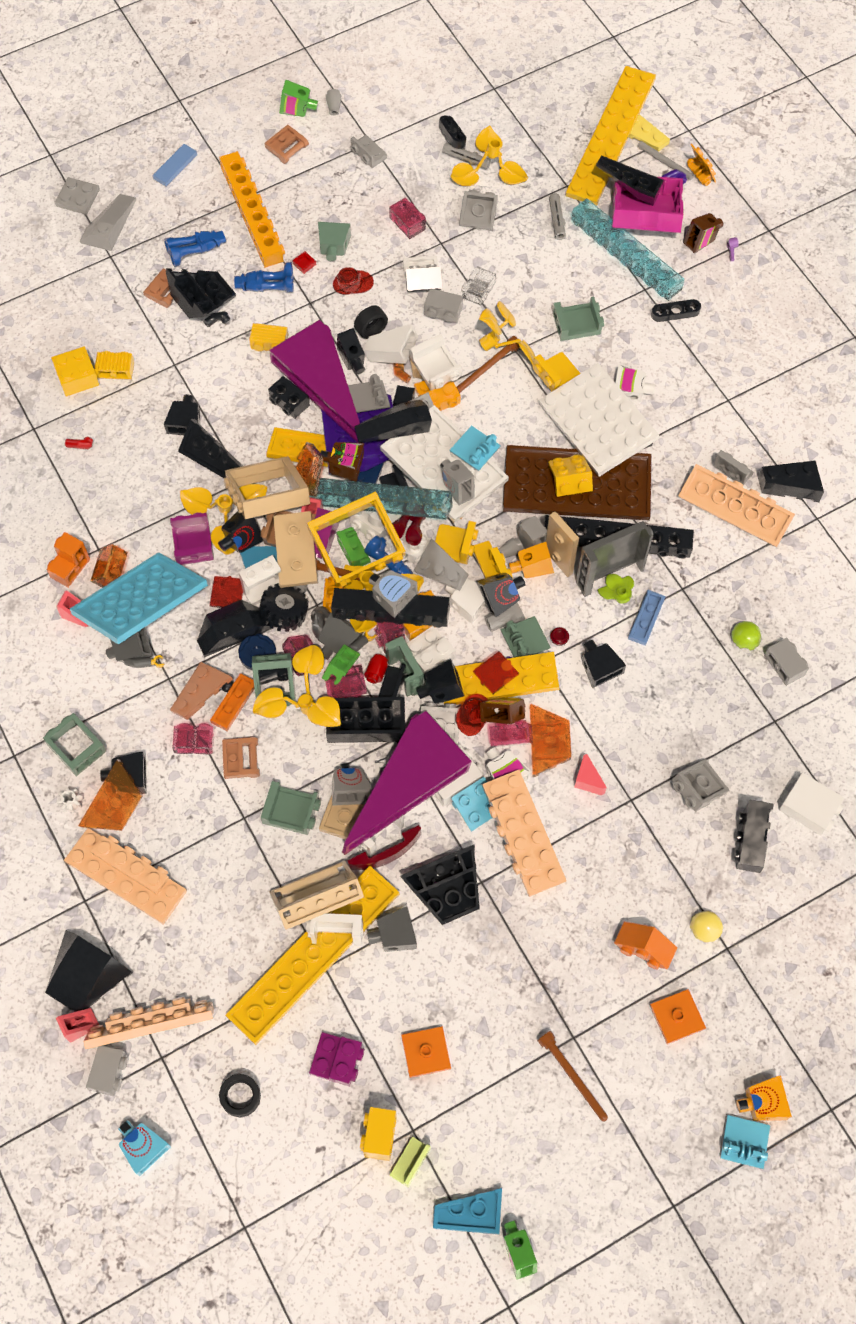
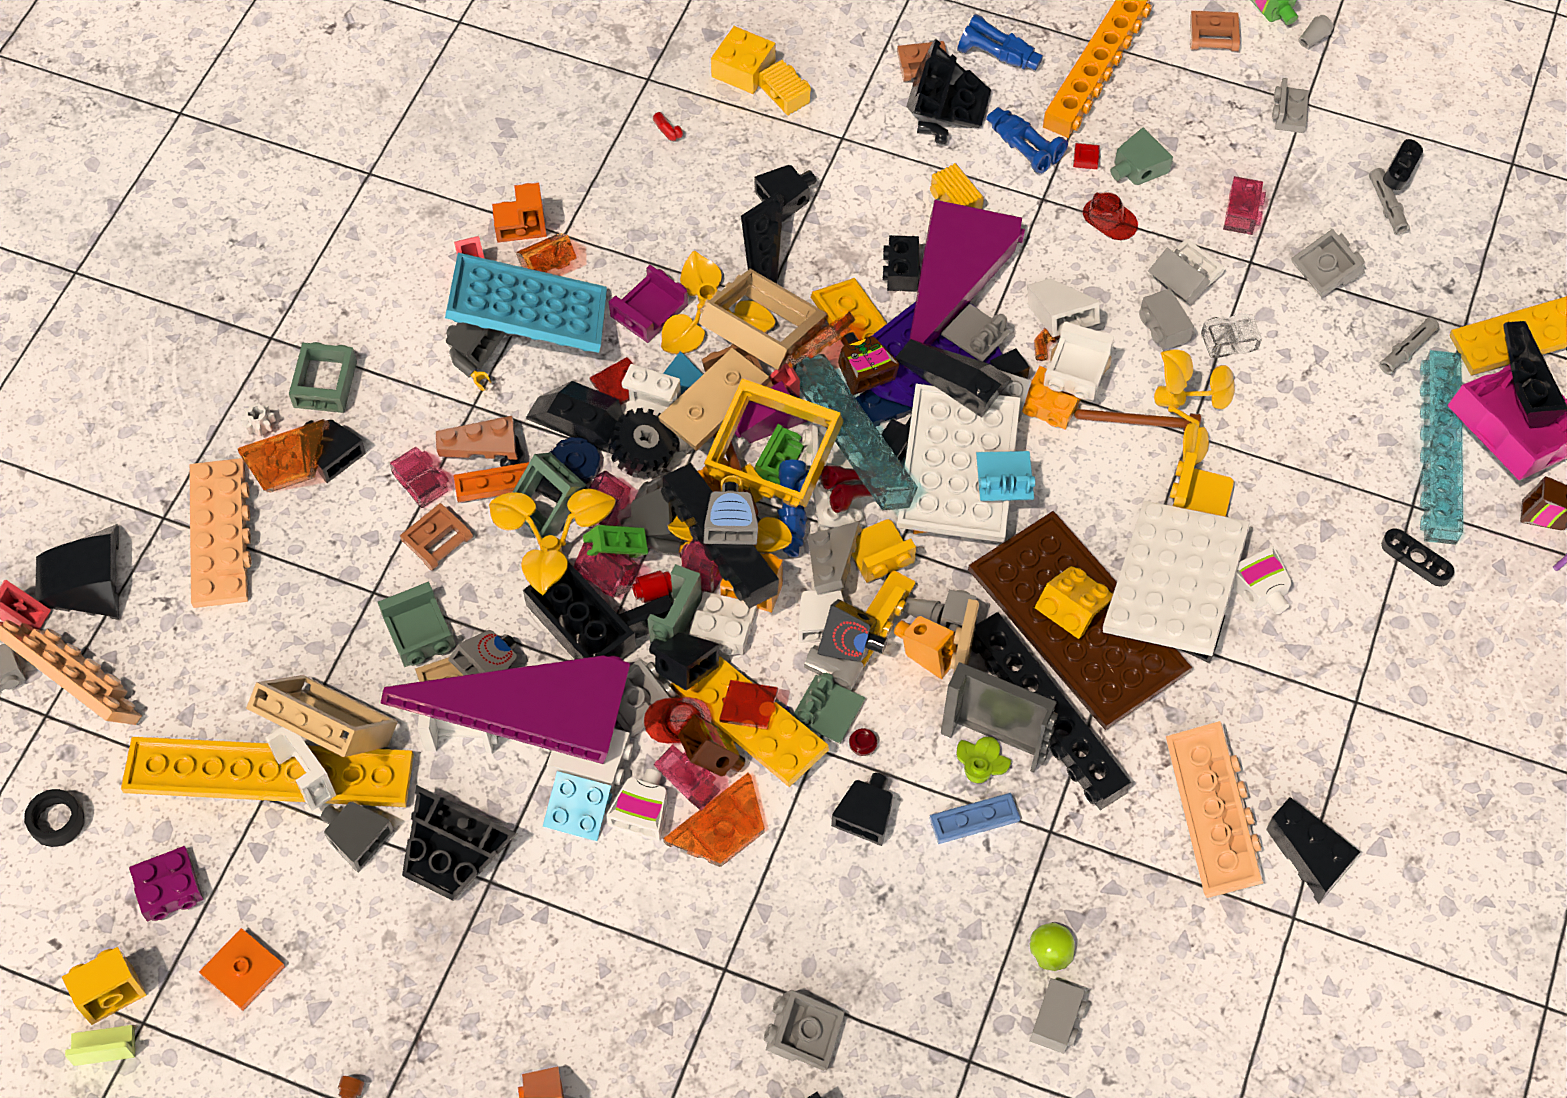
camera: 50 degrees right, 5 degrees down
black torso [218,511,263,553] -> none
black torso [337,328,365,374] -> none
dark red slope [347,825,421,870] -> none
black tyre [354,305,388,339] -> none
light grey torso [440,459,475,505] -> none
yellow plant [450,125,528,186] -> none
light nougat plate [482,770,567,897] -> none
sand green panel [552,297,604,341] -> none
coral slope [575,754,607,795] -> none
light grey bracket [713,450,753,485] -> none

